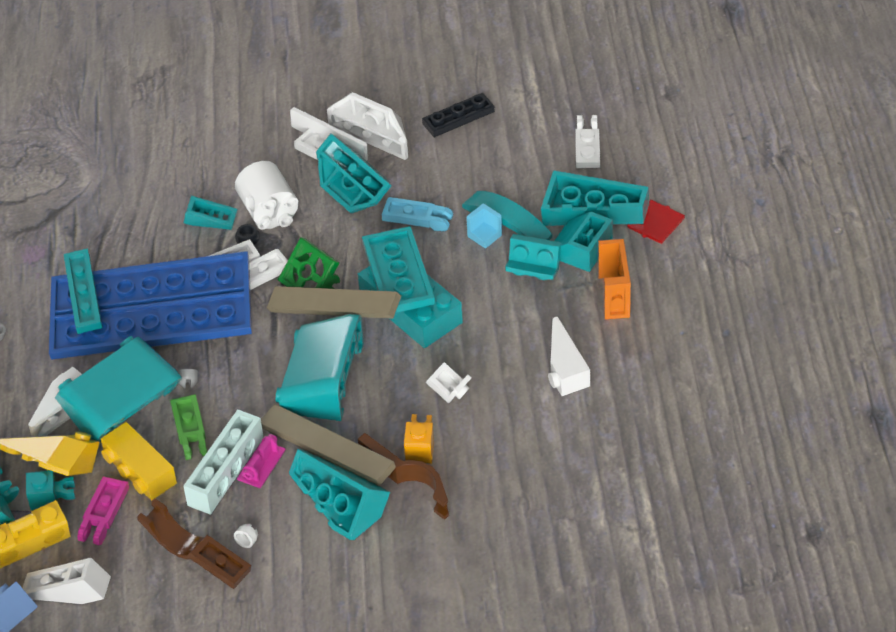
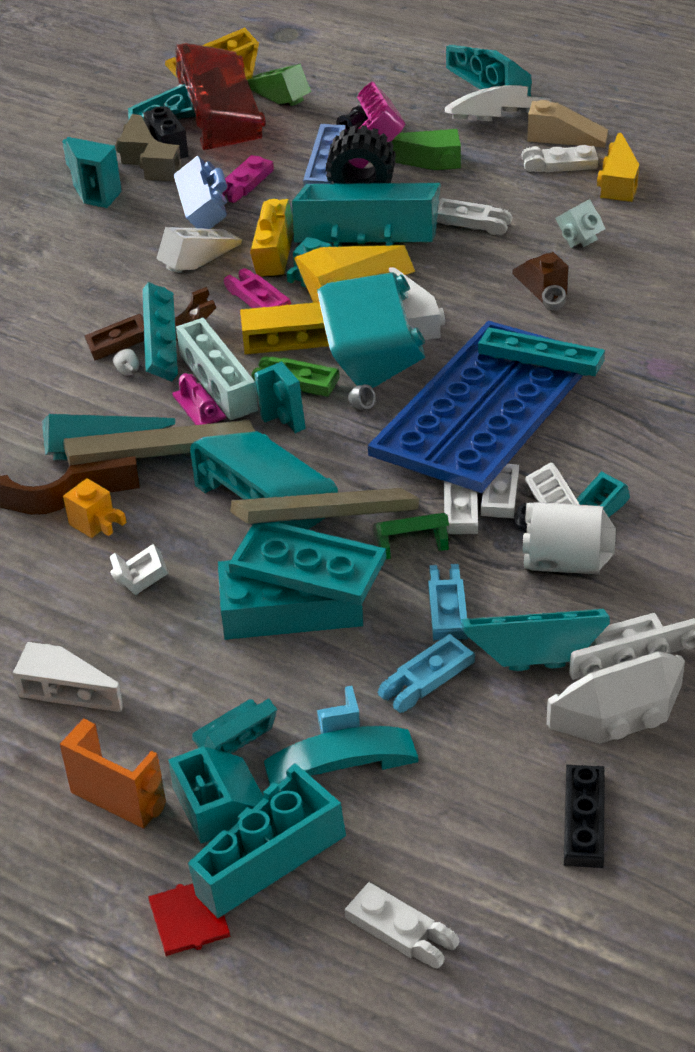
camera: 125 degrees right, 5 degrees down
none -> teal plate [142,282,178,382]
none -> teal bracket [254,361,306,433]
none -> medium azure hinge [428,564,468,641]
none -> white slope [525,463,580,505]

